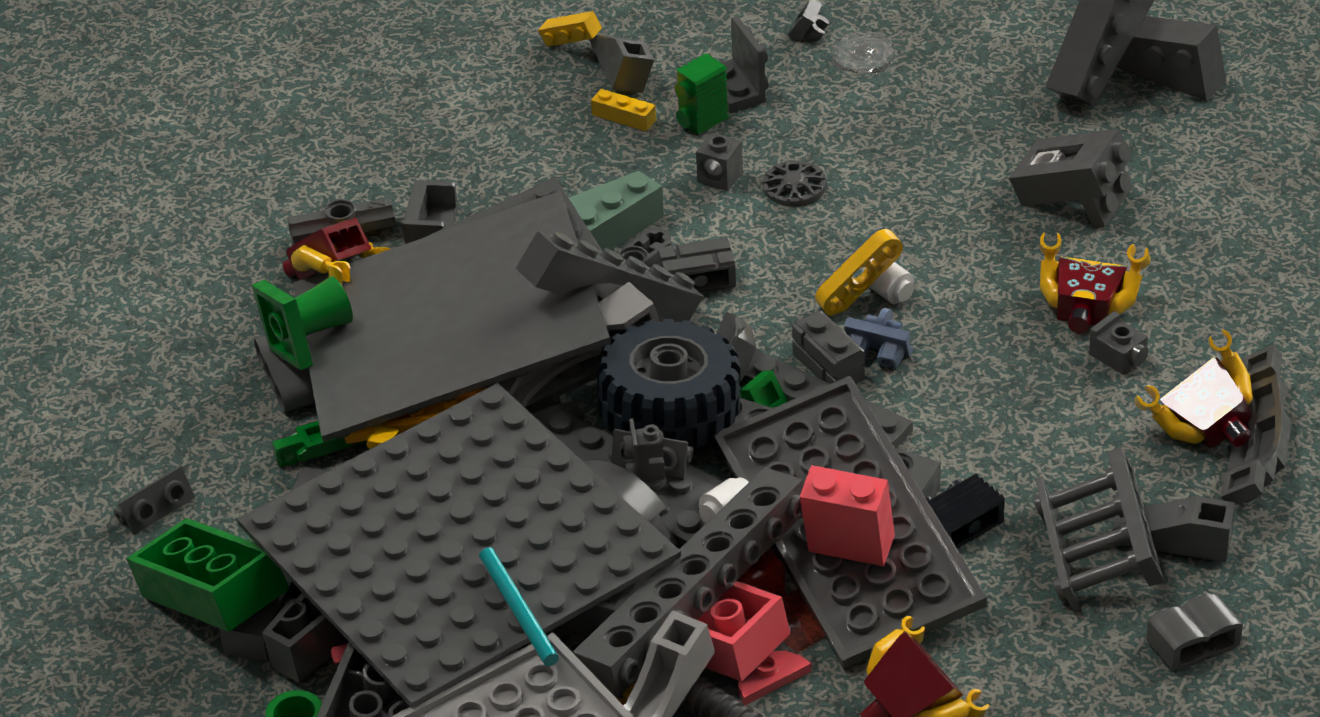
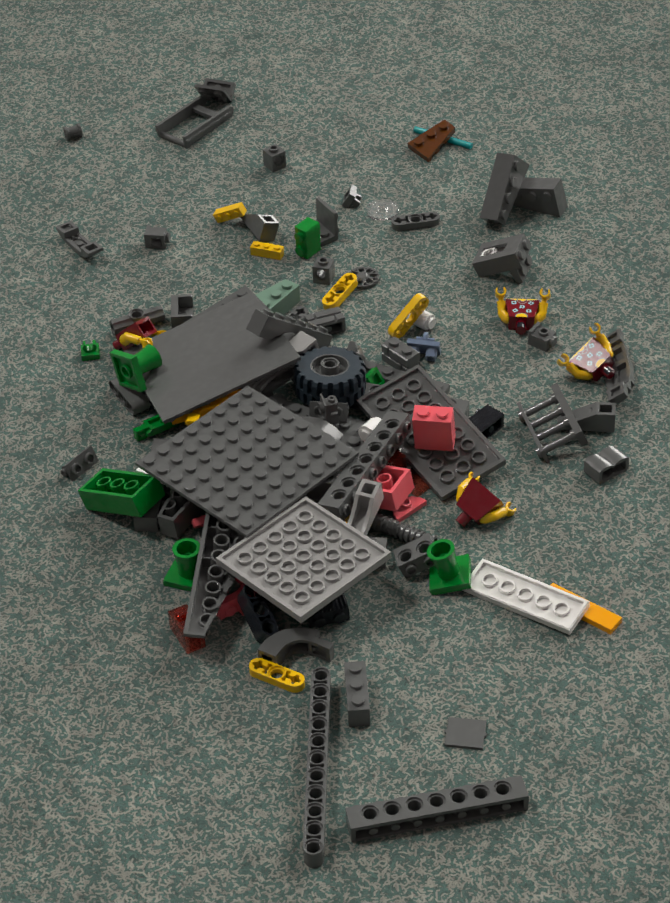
camera: 10 degrees left, 0 degrees up
teal bar [479,547,559,667] -> none
none -> dark grey slope [56,221,104,257]
none -> green tile [81,340,100,361]
none -> dark grey brick [144,225,171,249]
none -> yellow beam [322,273,358,310]
none -> dark grey beam [391,212,440,231]

